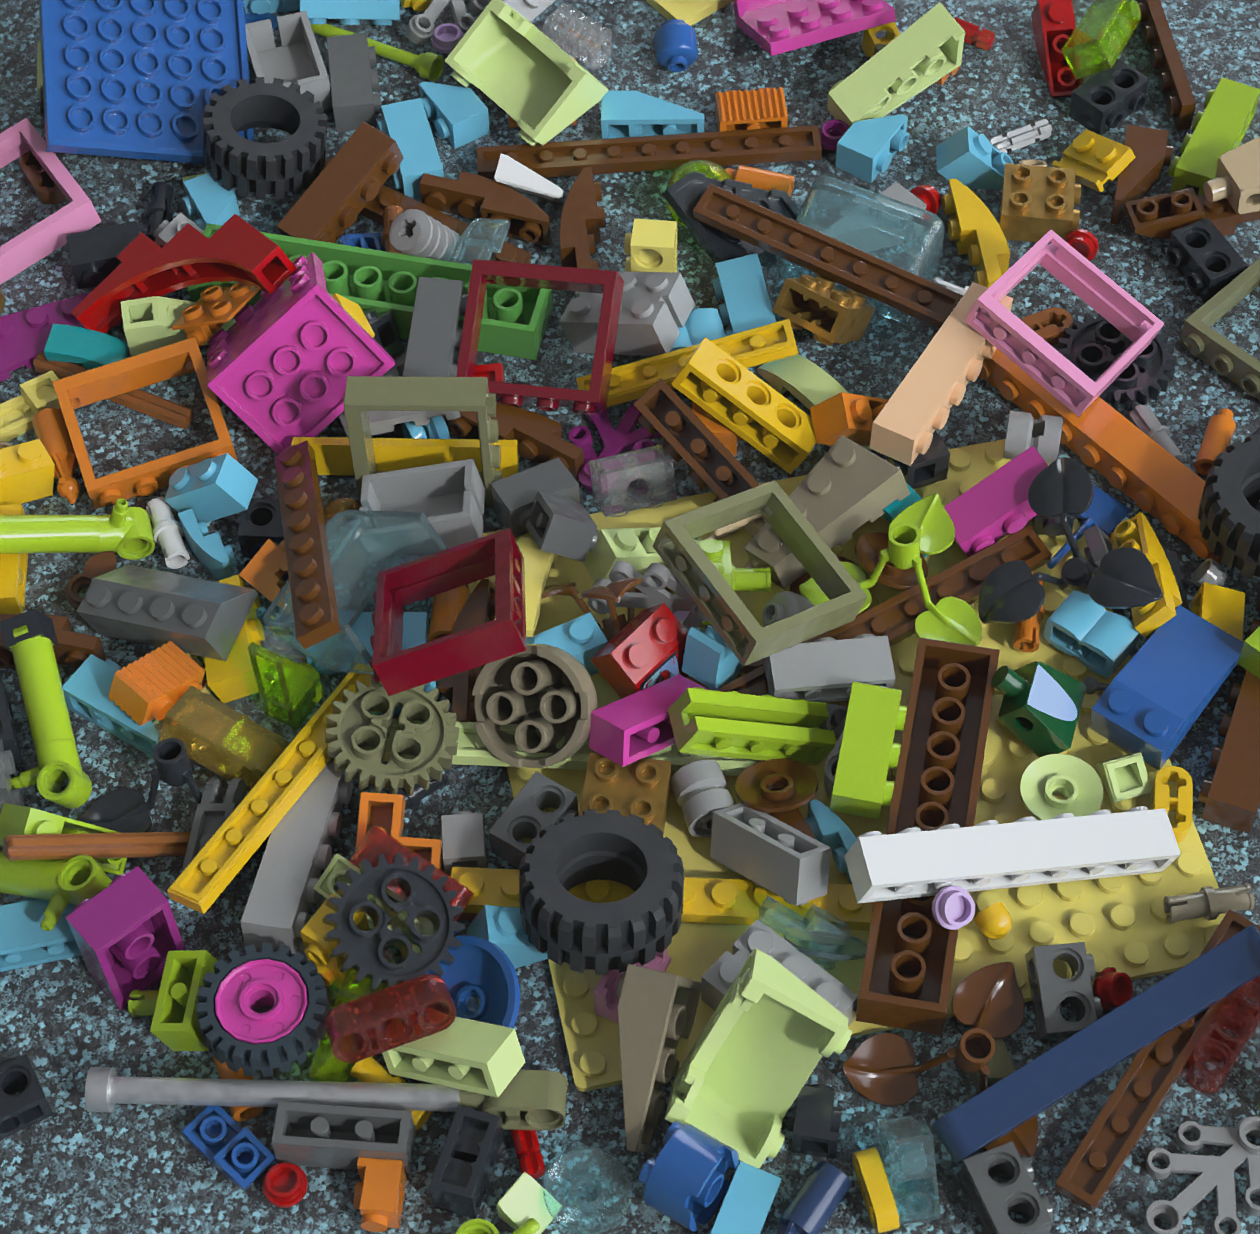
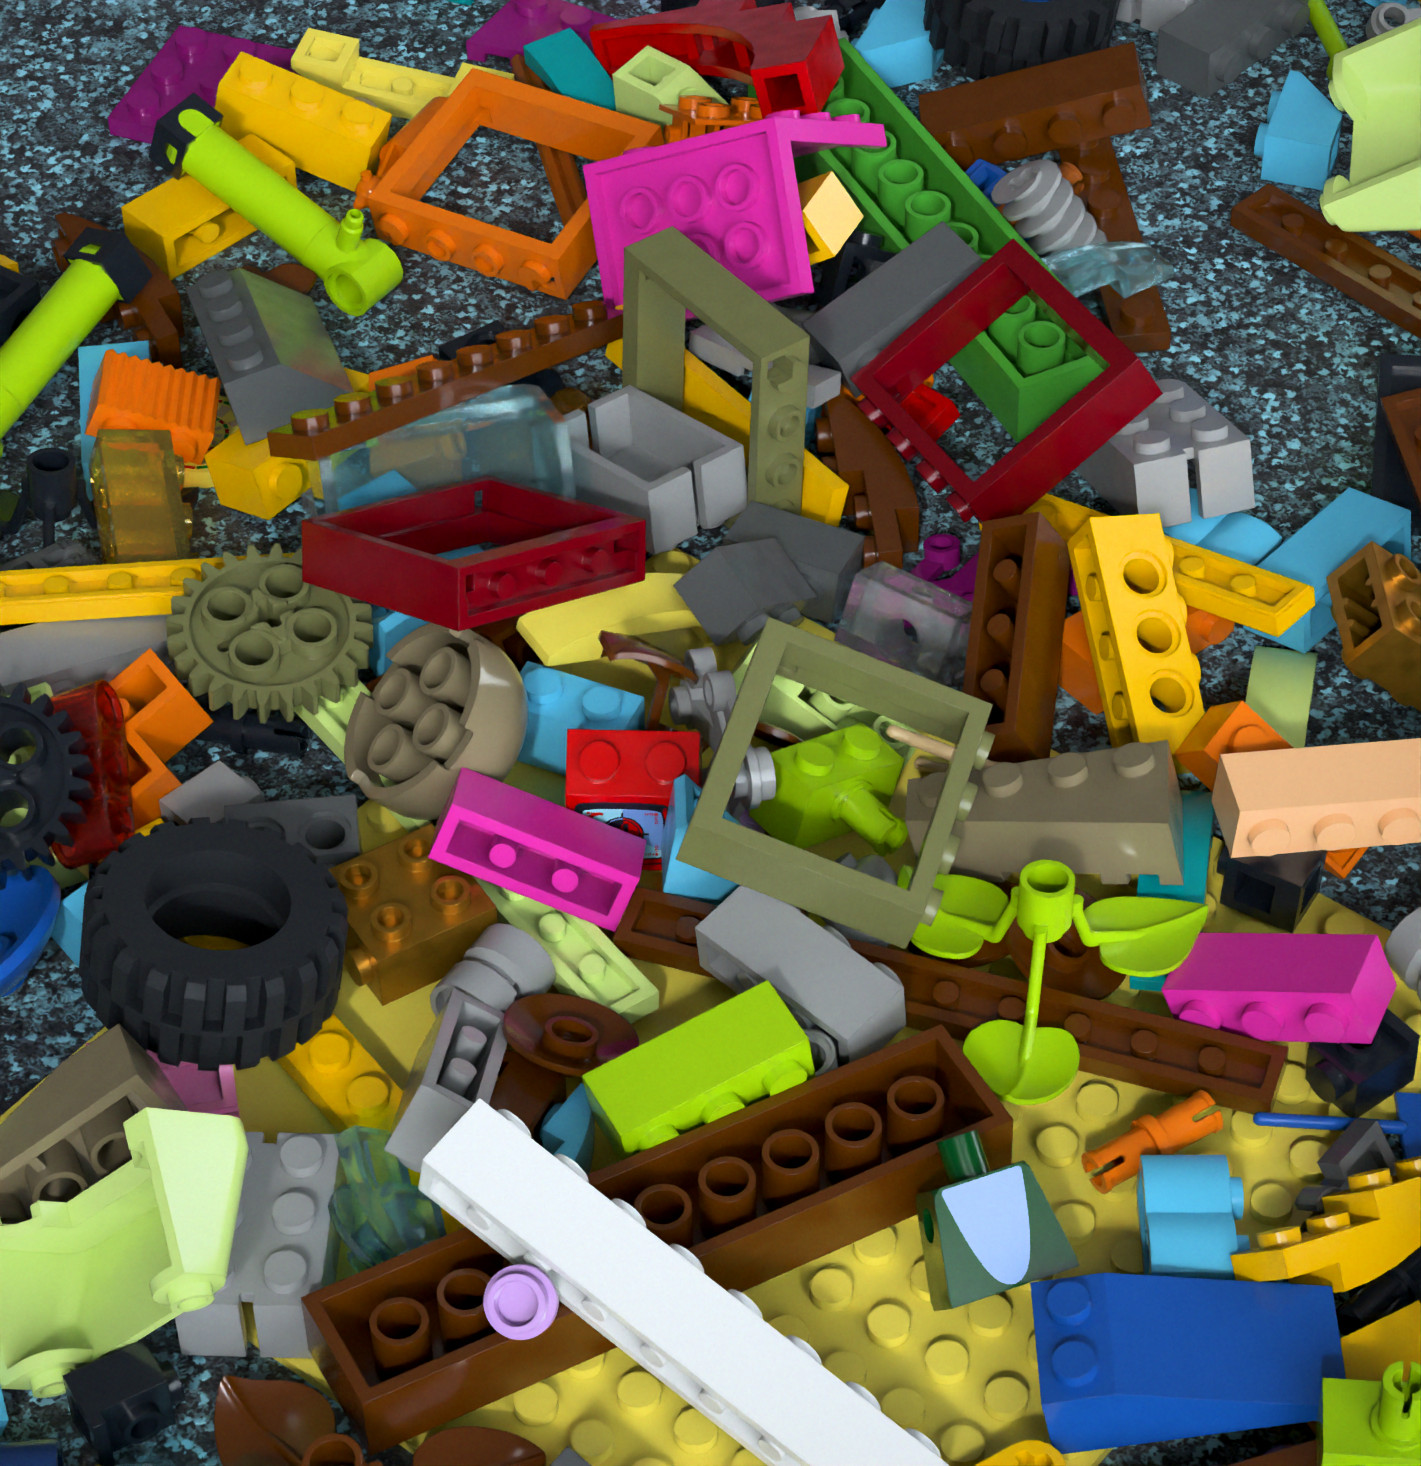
camera: 50 degrees right, 10 degrees down
white pin [146,497,190,569] -> none
medium azure brick [164,453,258,523] -> none
medium azure slope [178,509,238,580] -> none
clear neon green slope [248,642,324,730] -> none
medium azure brick [377,98,444,200] -> none
reddish brown slope [419,171,551,246] -> none
white slope [494,153,563,203] -> none
reddish brown slope [560,167,606,270] -> none
light yellow brick [624,218,678,273] -> none
lime brick [668,687,837,766] -> none
yellow hinge [974,902,1012,940] -> none
black plant [978,457,1163,624] -> none
yellowish green dish [1020,754,1104,820] -> none
yellowish green slope [1095,752,1152,803] -> none

